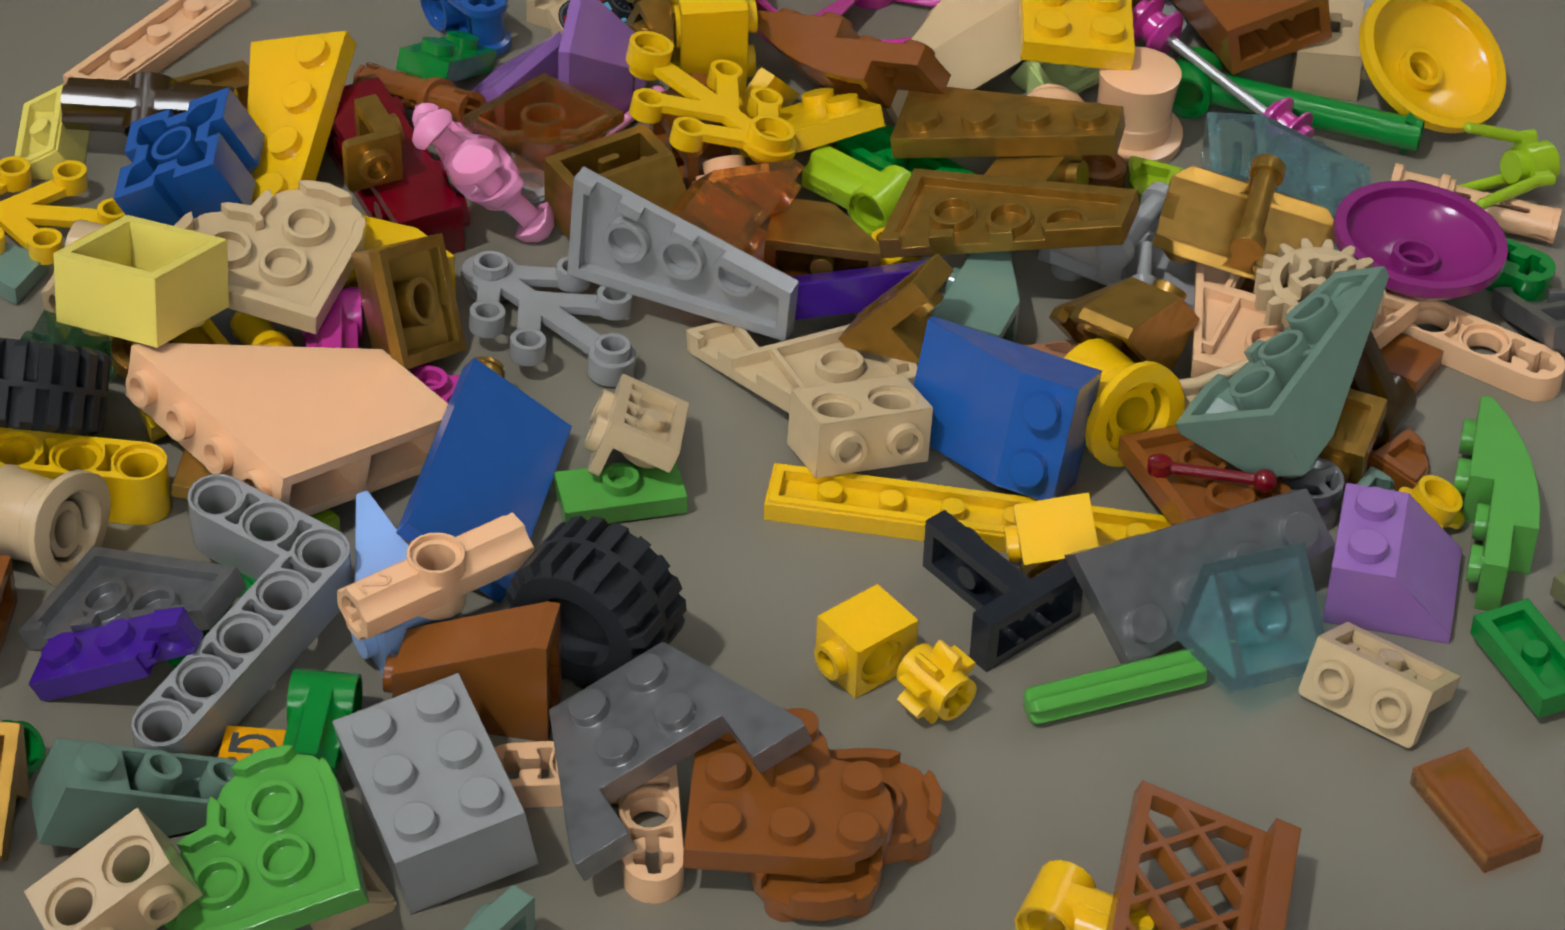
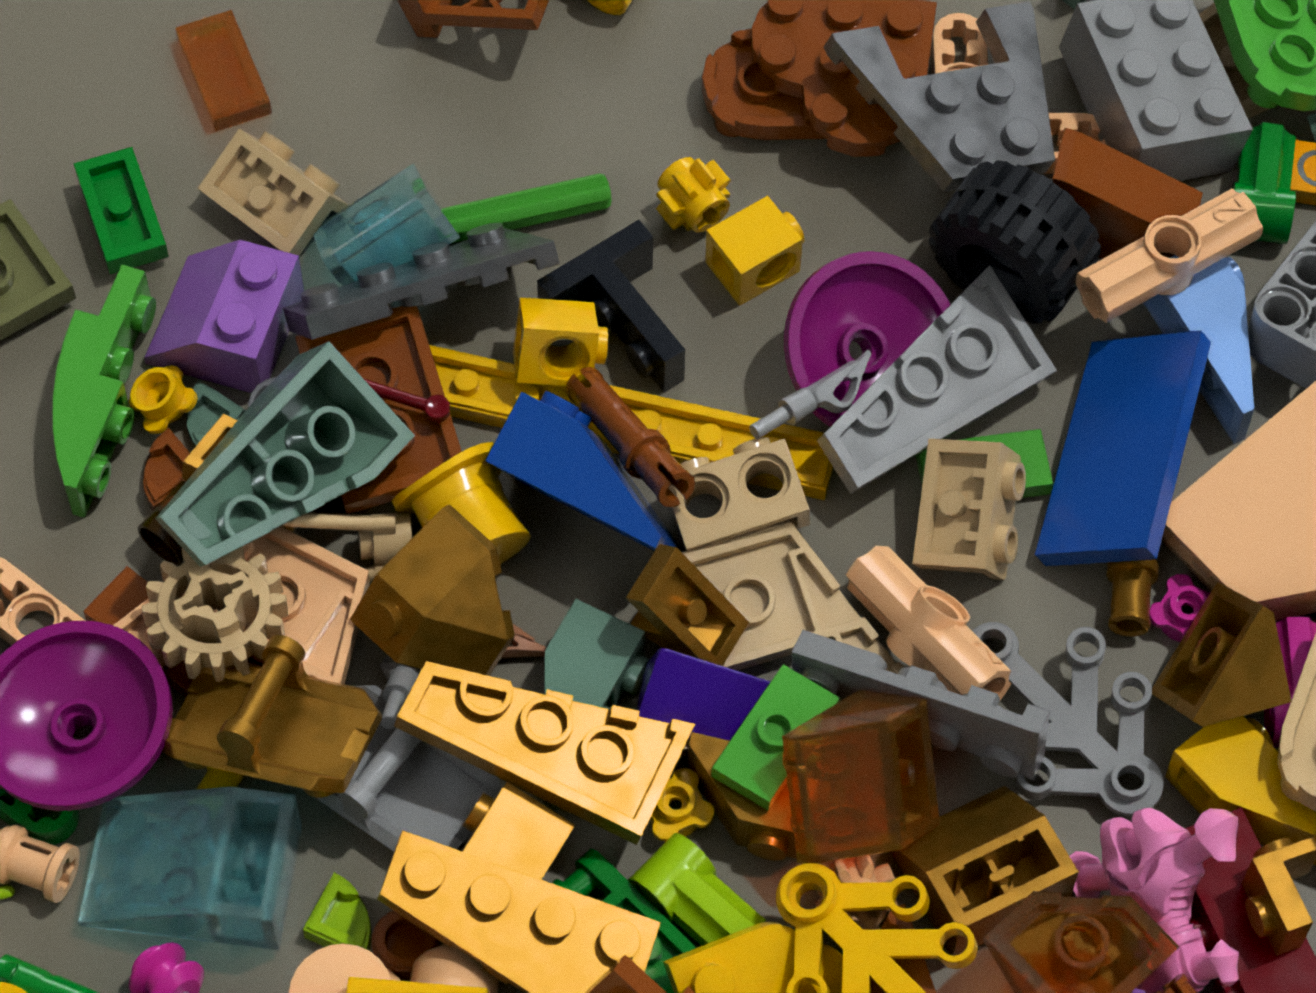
camera: 175 degrees left, 20 degrees up
none -> dark orange pin [565,367,695,507]
none -> bright green plate [711,664,840,811]
none -> light grey hand [749,350,871,439]
none -> magenta dish [784,251,951,427]
none -> light grey wing [817,266,1057,494]
none -> light nougat piece [846,546,1012,700]

